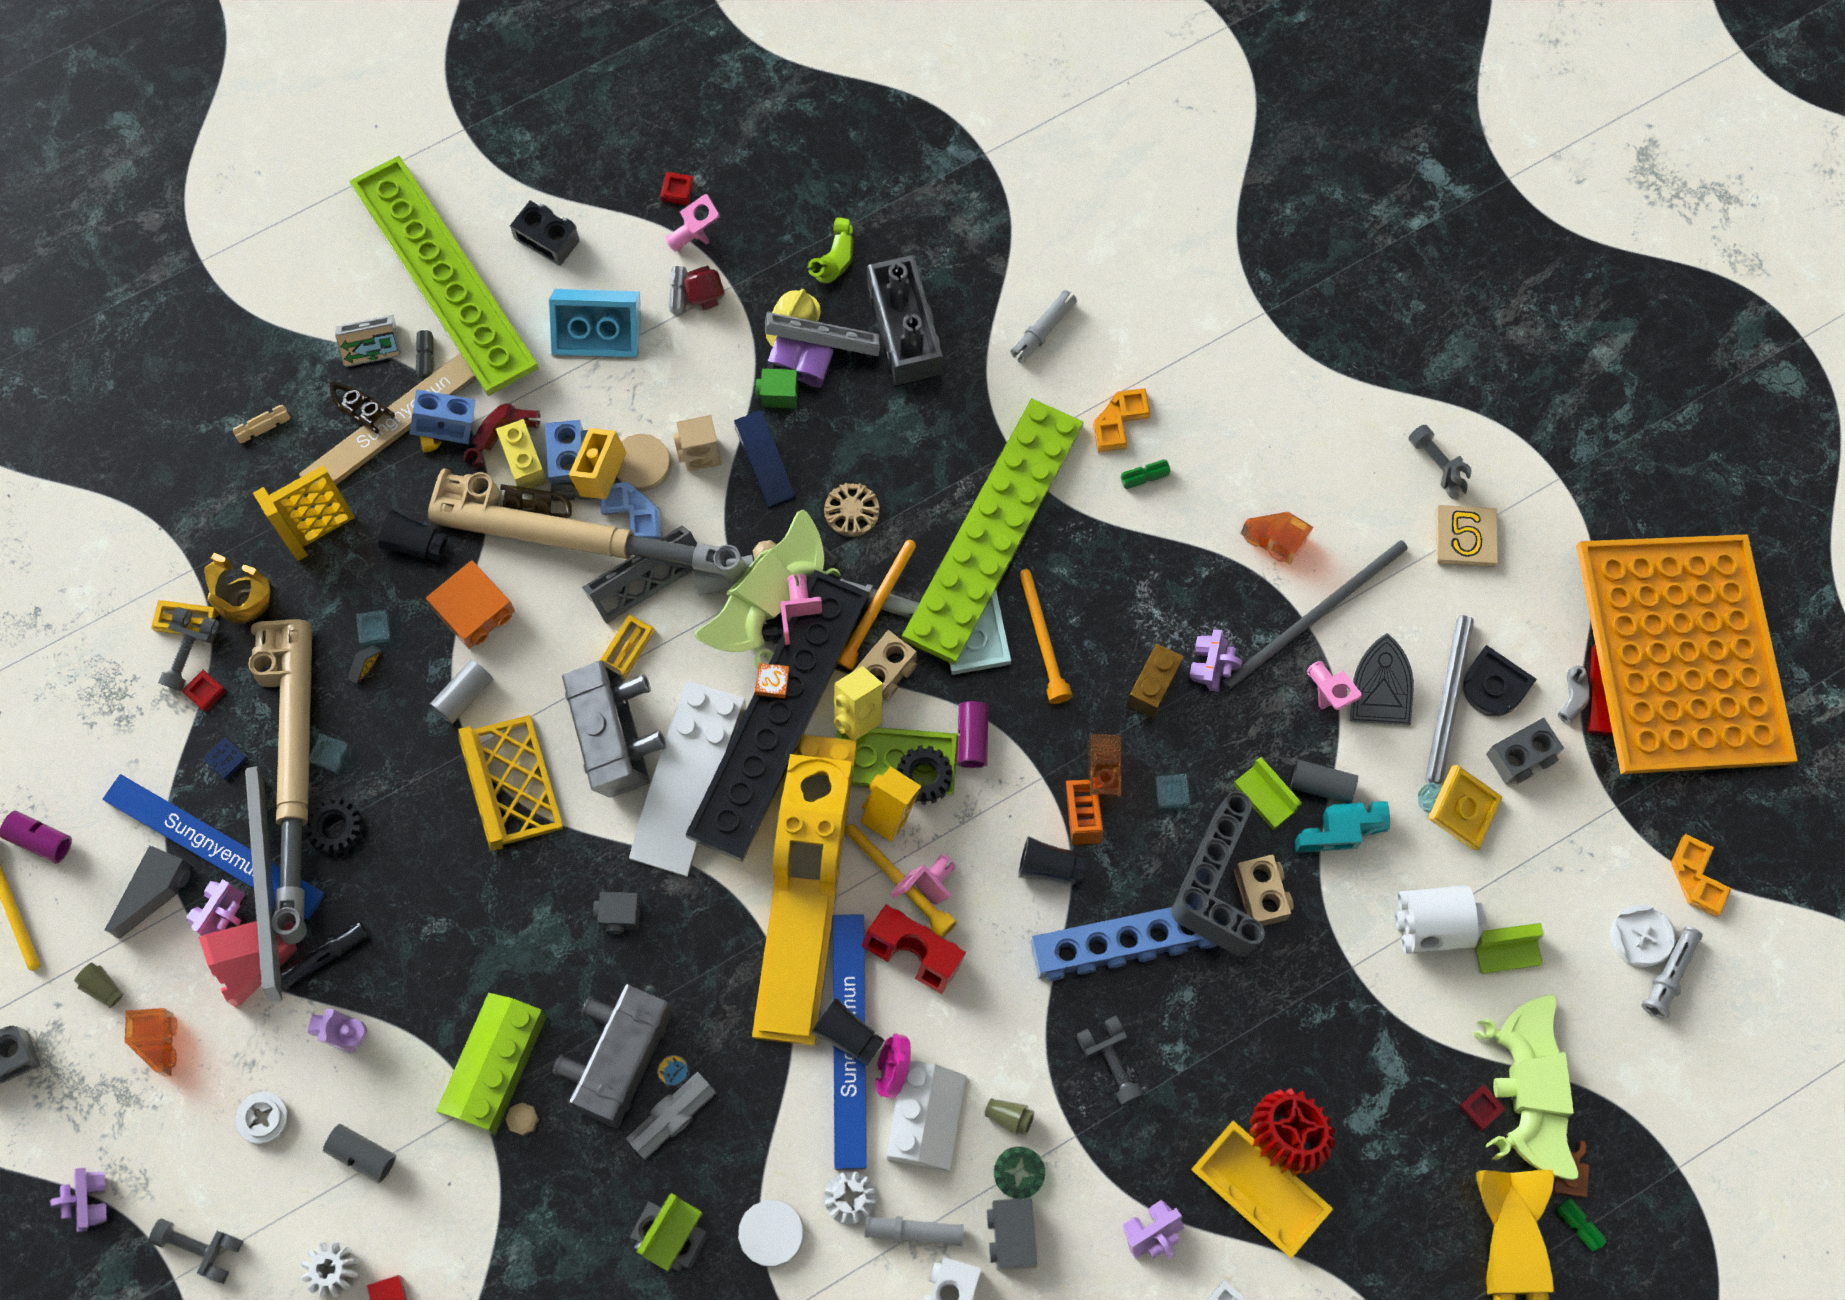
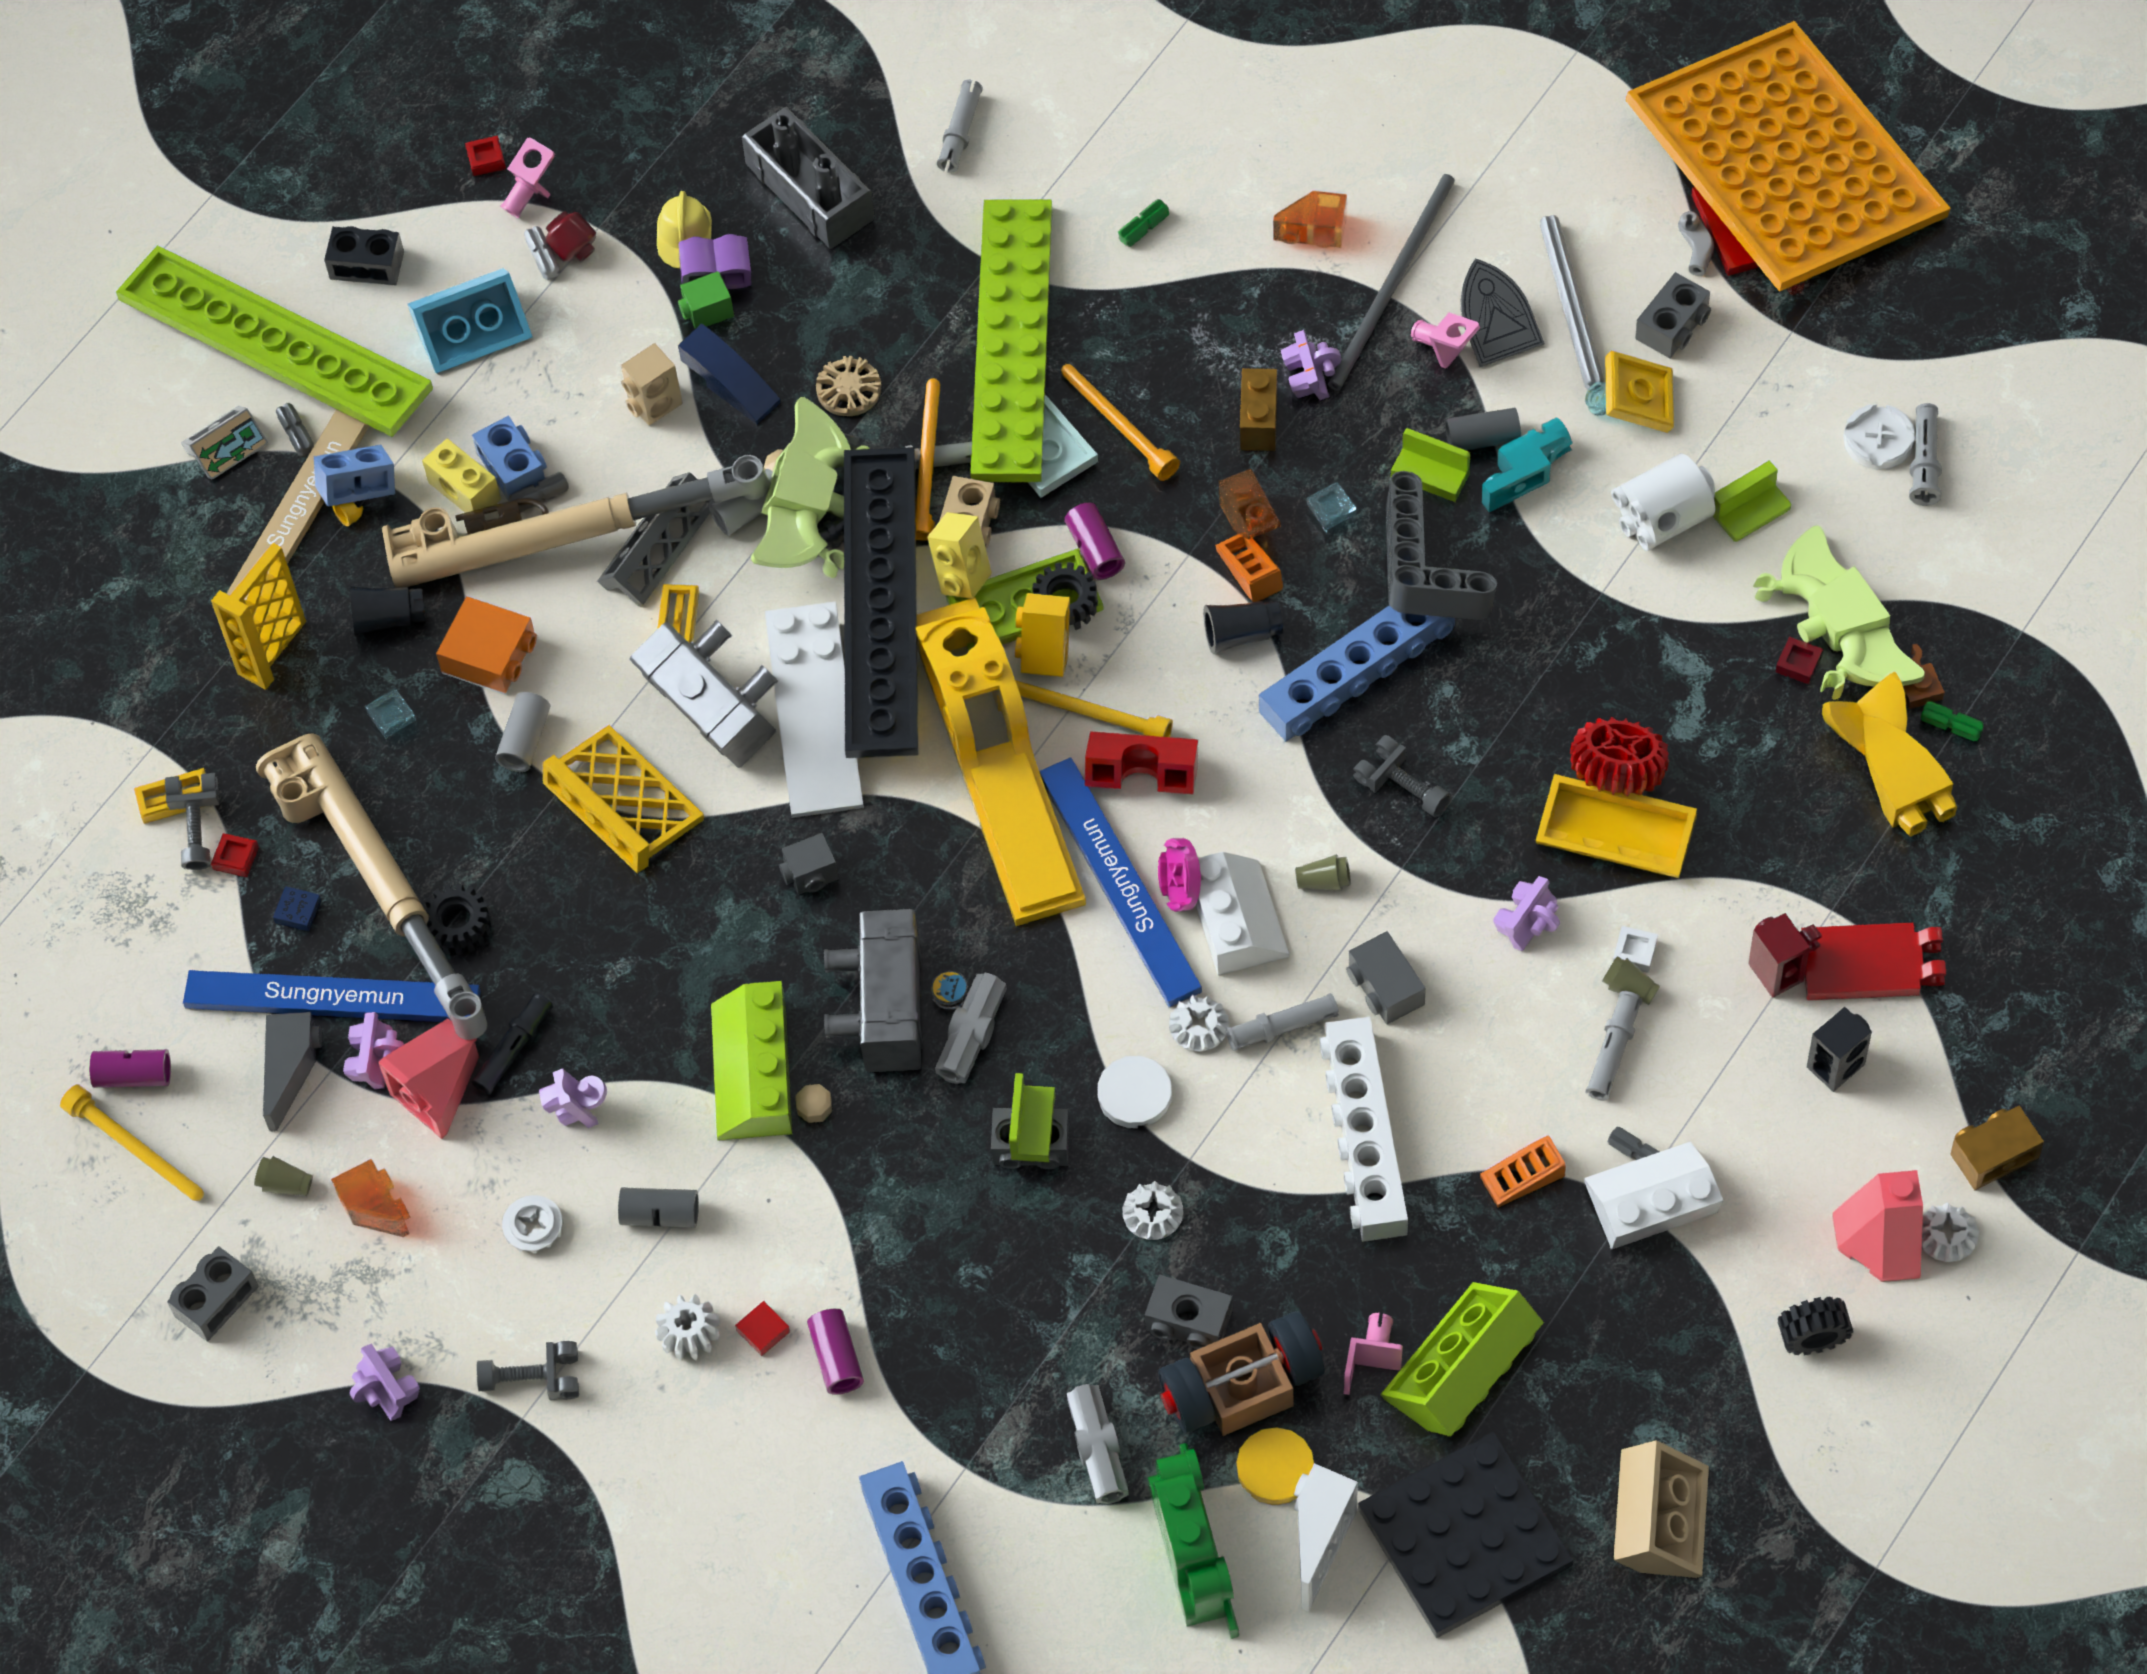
camera: 20 degrees left, 10 degrees down
pearl gold piece [204,553,271,623] -> none
tan axle [233,405,290,443] -> none
light grey tile [245,766,282,1003] -> none
clear light blue plate [309,734,350,774] -> none
dark brown piece [329,381,395,434] -> none
dark grey tile [348,645,382,684] -> none
dark red arm [464,403,541,469] -> none
yellow brick [569,428,627,500] -> none
light blue tile [600,482,662,539] -> none
tan tile [616,434,671,491] -> none
tile [755,663,790,699] -> none
light grey tile [765,312,881,356] -> none
bright pink bracket [780,574,822,645] -> none
lime arm [808,217,853,283] -> none
black plant [811,997,885,1066] -> none
bright pink bracket [890,855,955,904] -> none
clear green gear [994,1146,1045,1199] -> none
light orange tile [1093,388,1151,452] -> none
tan brick [1234,854,1294,926] -> none
dark grey bar [1408,424,1471,499] -> none
tan tile [1436,505,1498,567] -> none
black tile [1463,645,1537,716] -> none
light orange tile [1671,834,1732,918] -> none

